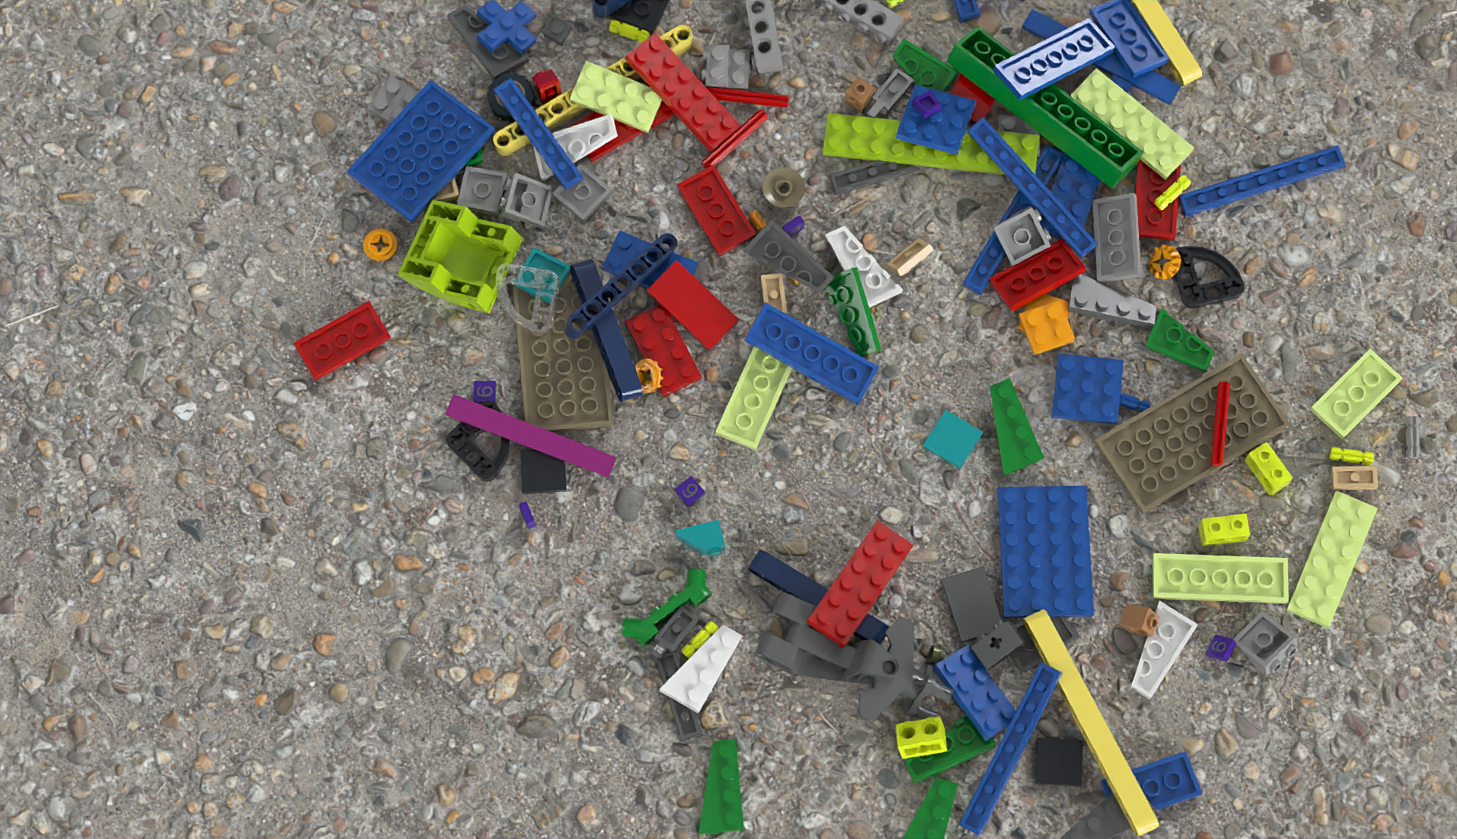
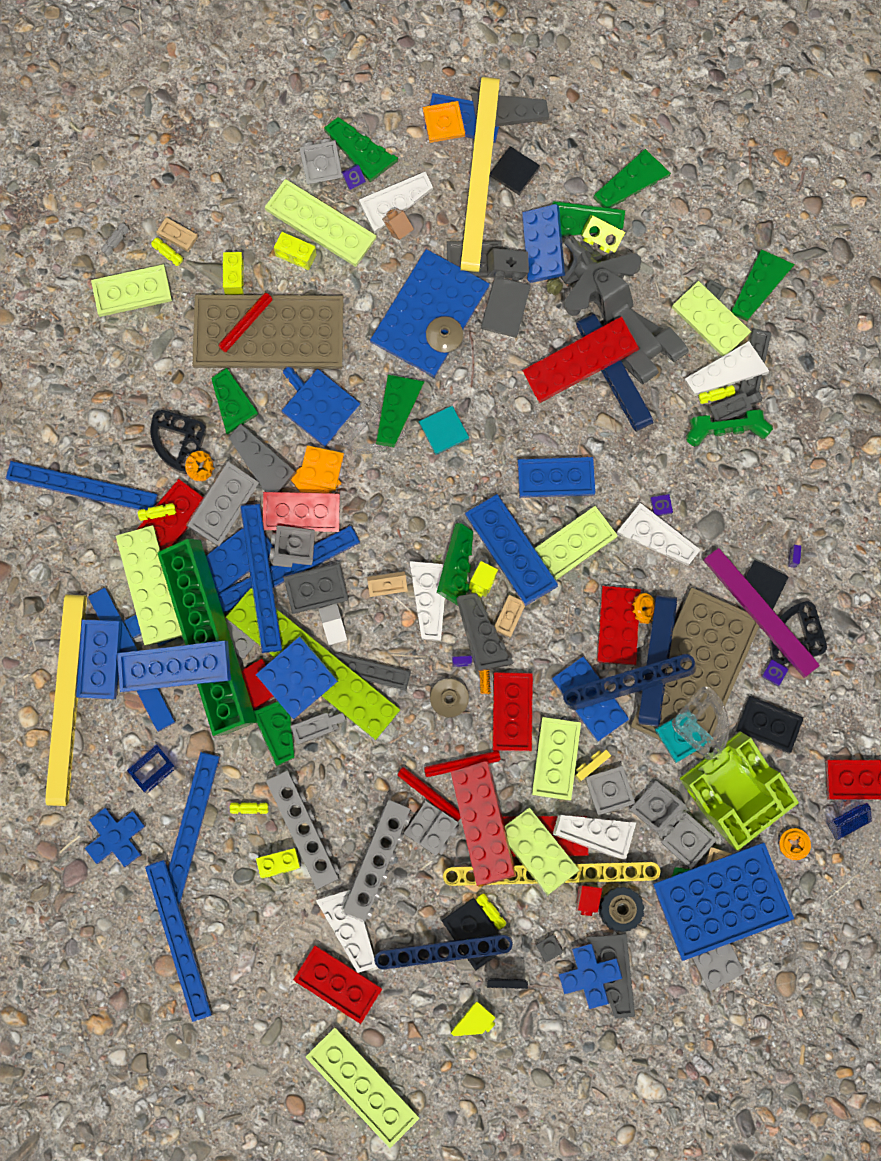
camera: 155 degrees left, 5 degrees up
blue tile [493,78,584,191] -> none
red tile [646,260,739,351] -> none
teal slope [675,520,725,557] -> none
medium nougat brick [845,77,875,113] -> none
dark purple tile [912,91,942,119] -> none
blue tile [959,662,1062,836] -> none
yellowish green plate [1286,490,1378,628] -> none
none -> dark grey tile [283,563,348,614]
none -> white slope [319,603,347,646]
none -> green wing [324,117,398,183]
none -> light orange tile [423,101,465,143]
none -> dark tan dish [426,317,463,353]
none -> neon yellow brick [469,561,498,598]
none -> blue plate [517,457,595,498]
none -> yellowish green plate [532,717,581,801]
none -> light yellow plate [575,750,611,782]
none -> white wing [616,503,700,566]
none -> yellowish green plate [672,281,751,357]
none -> dark grey tile [705,279,726,300]
none -> black tile [735,695,804,754]
none -> clear blue tile [826,803,872,840]

